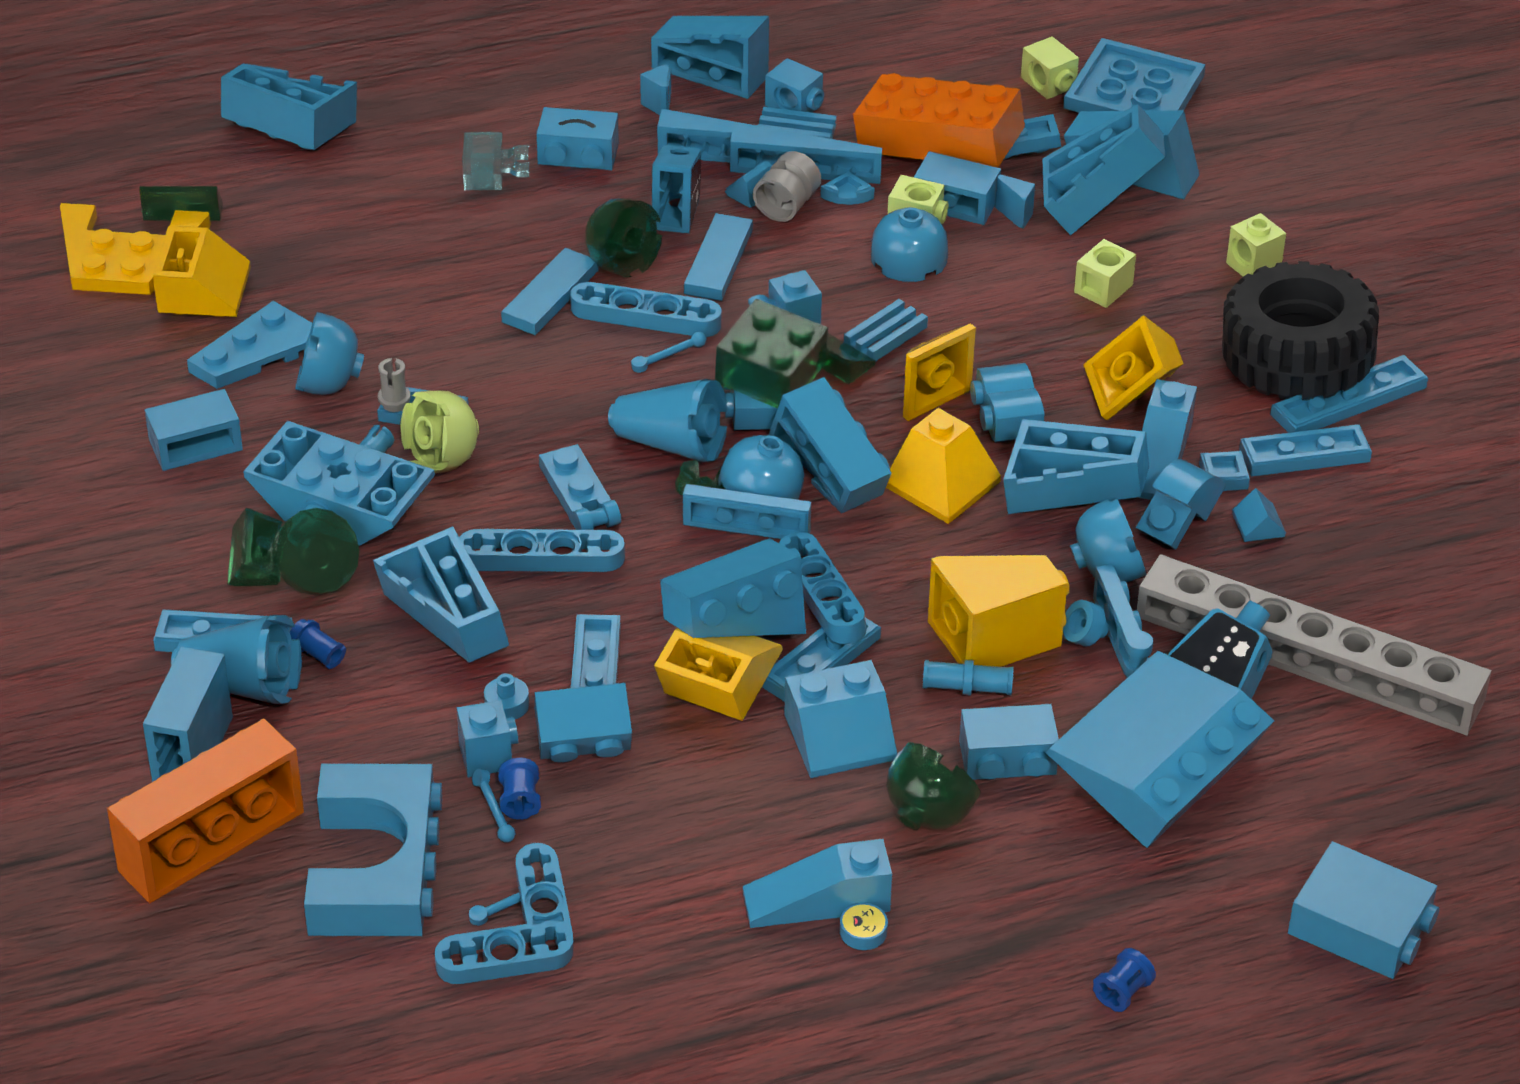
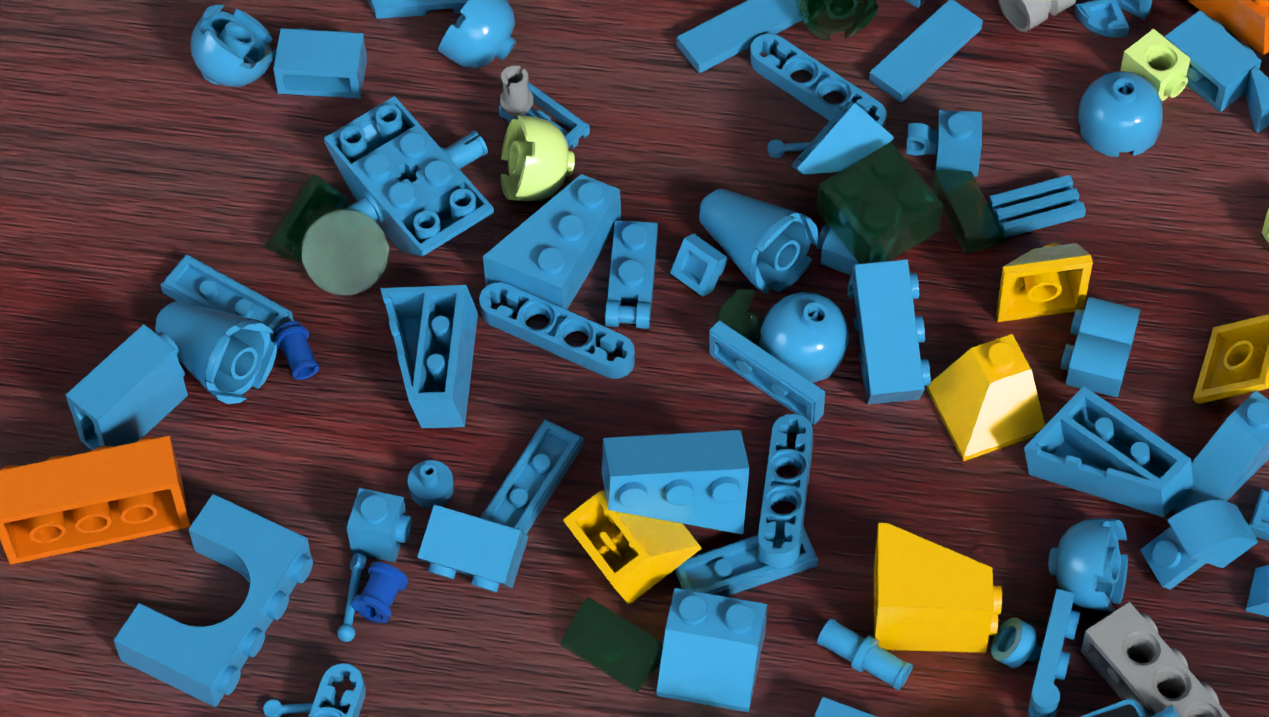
camera: 30 degrees right, 15 degrees up
none -> dark azure cylinder [190,4,277,87]
none -> dark azure wedge [483,174,621,310]
none -> clear green slope [560,597,663,693]
none -> dark azure tile [670,234,729,297]
none -> dark azure slope [791,102,894,174]

